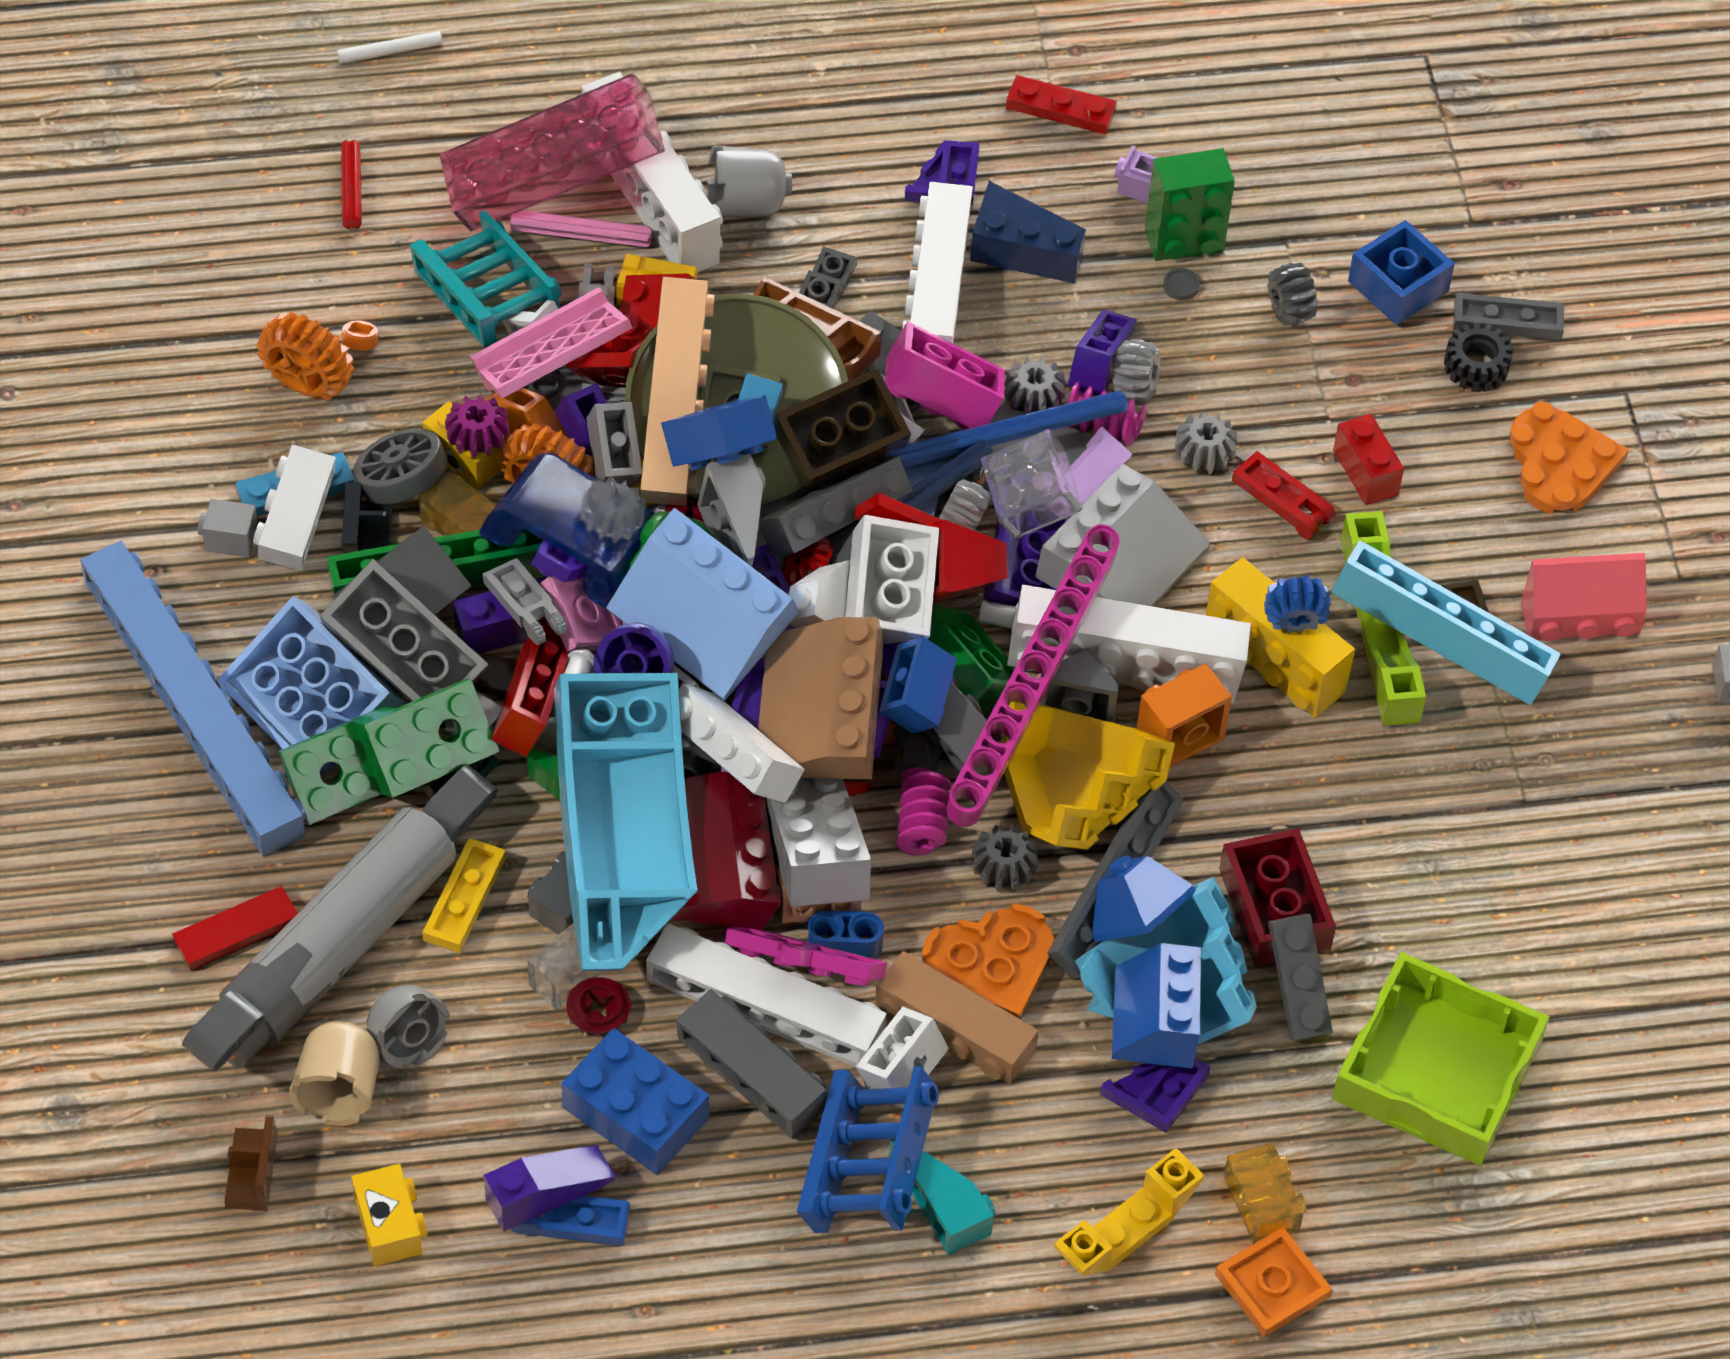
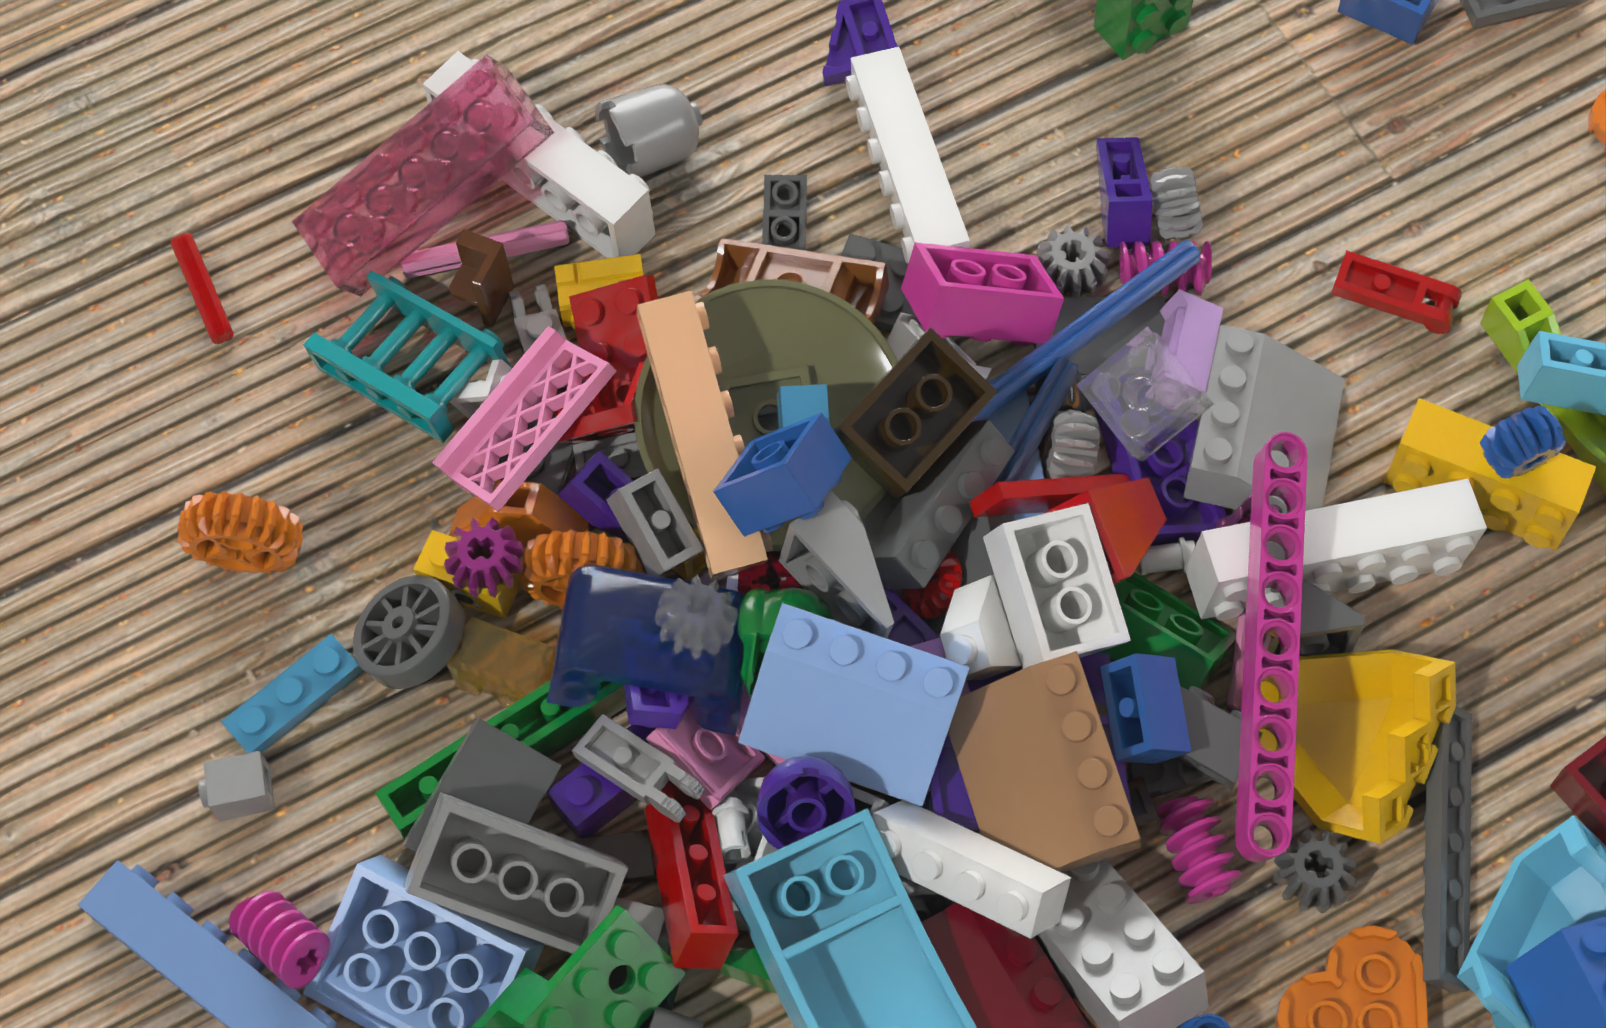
camera: 15 degrees left, 10 degrees up
white brick [253,444,336,571] -> none
white bar [337,31,443,64] -> none
orange tile [341,321,379,351] -> none
black panel [342,482,393,554] -> none
dark blue wedge [970,181,1086,284] -> none
blue slope [1092,856,1196,942] -> none
orange brick [1137,663,1232,768] -> none
dark grey piece [1163,268,1200,300] -> none
light grey gear [1175,411,1238,475] -> none
dark grey gear [1267,262,1319,326] -> none
red brick [1333,413,1404,506] -> none
black tyre [1444,323,1513,392] -> none
none -> dark pink piece [228,890,330,989]
none -> reddish brown panel [449,229,514,327]

